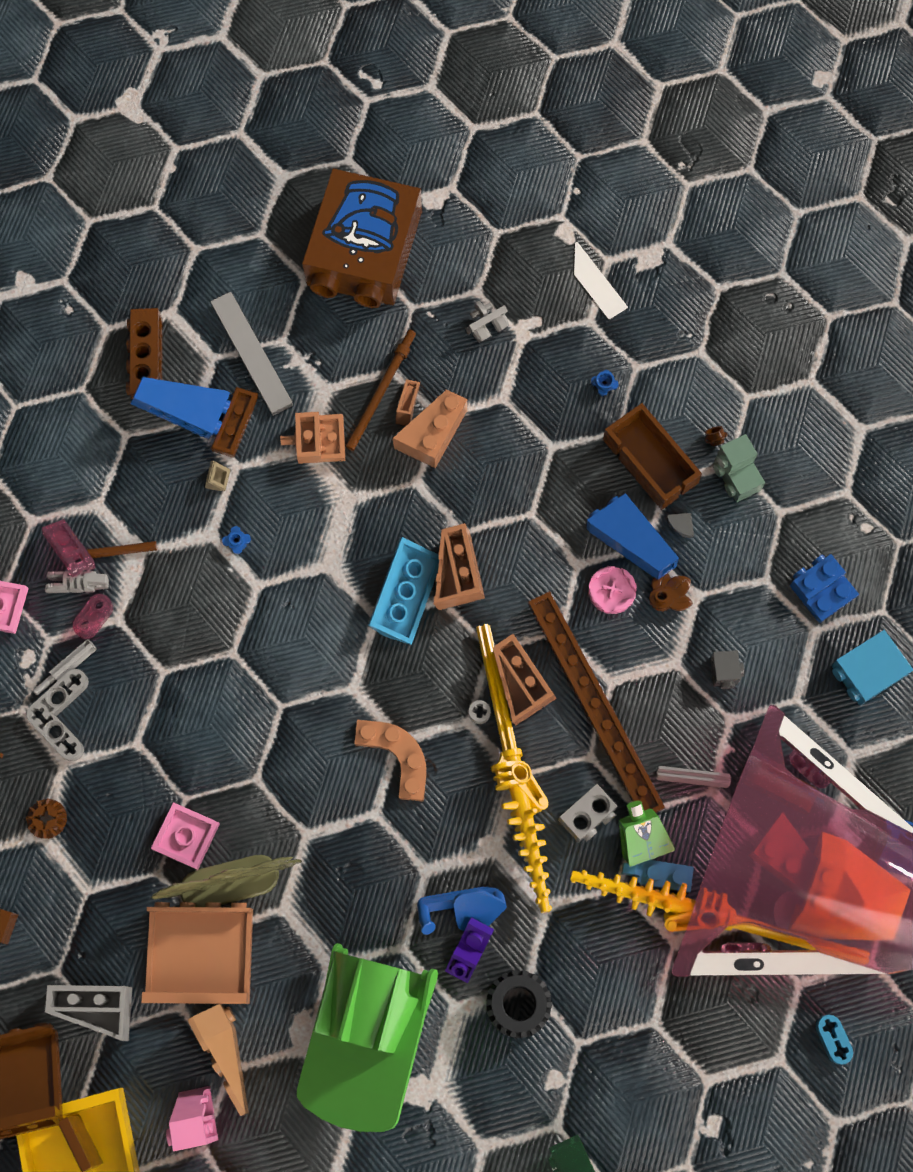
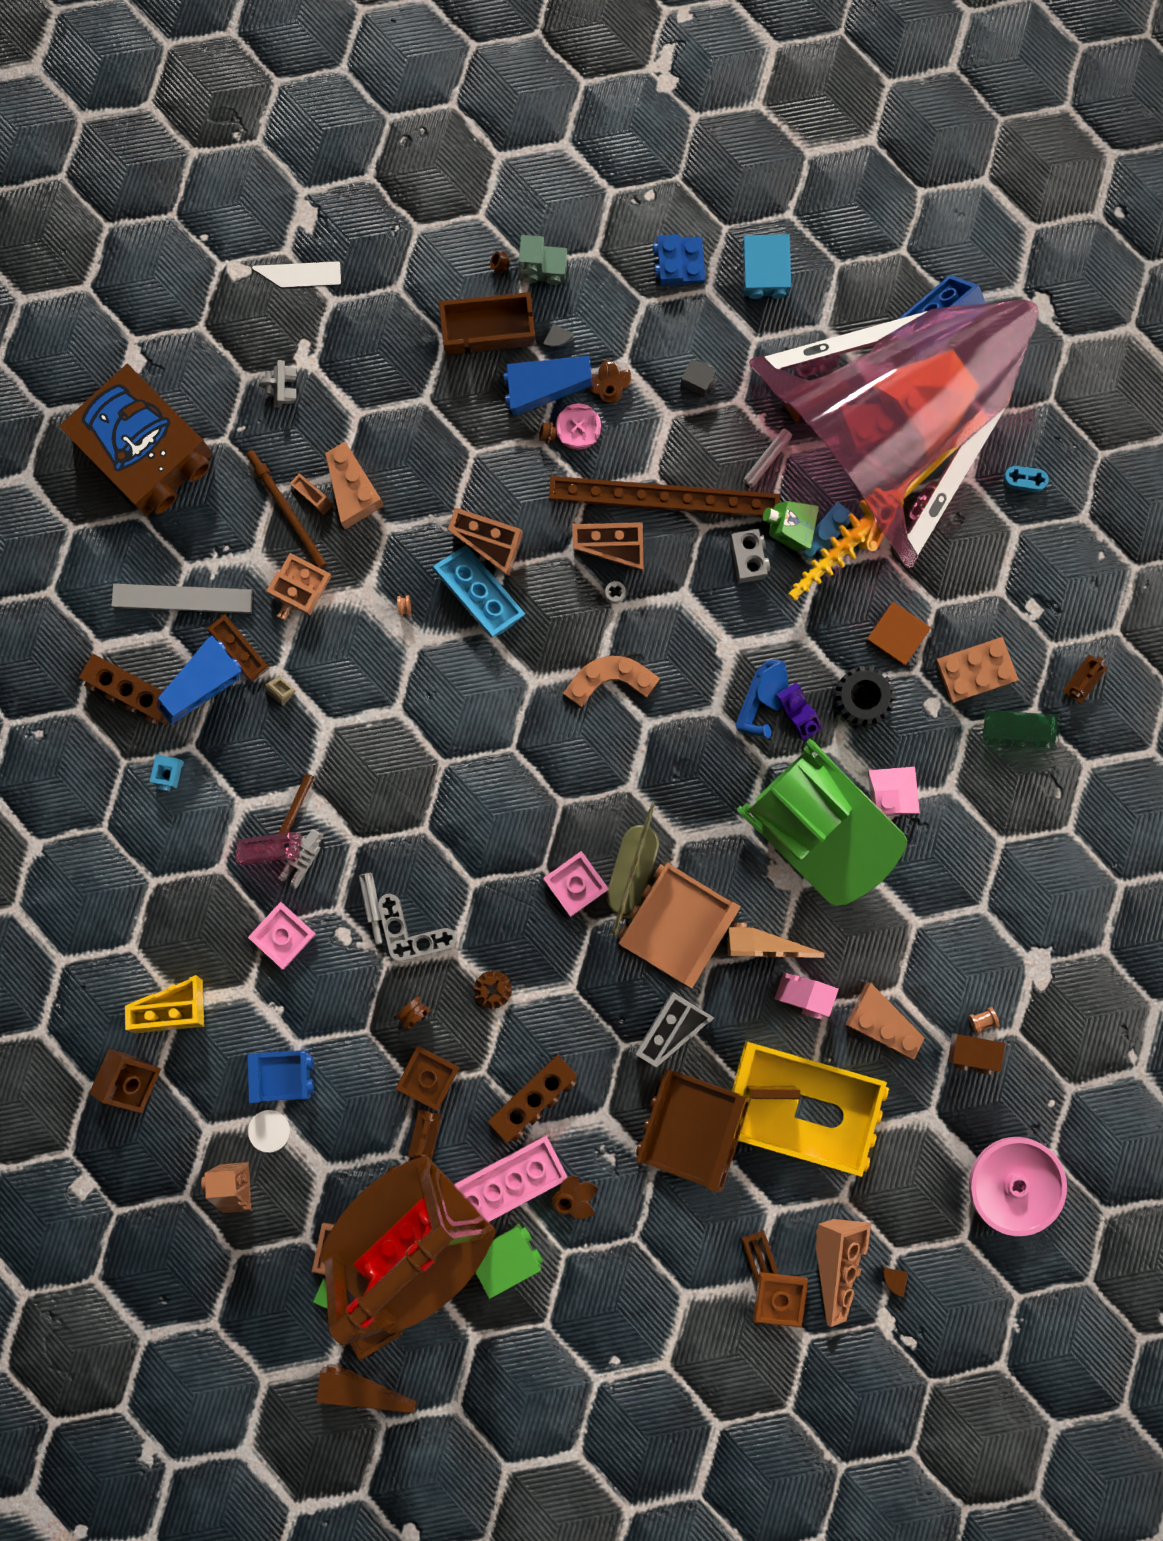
camera: 60 degrees left, 10 degrees up
clear pink plate [73,594,113,639] -> none
blue plate [222,526,251,554] -> none
yellow piece [476,624,552,913] -> none
blue plate [591,370,619,396] -> none
none -> dark azure brick [150,755,184,792]
none -> nougat bush [397,595,412,617]
none -> reddish brown plate [539,422,556,444]
none -> dark orange tile [866,602,931,666]
none -> bright pink slope [868,767,920,816]
none -> nougat plate [935,637,1019,704]

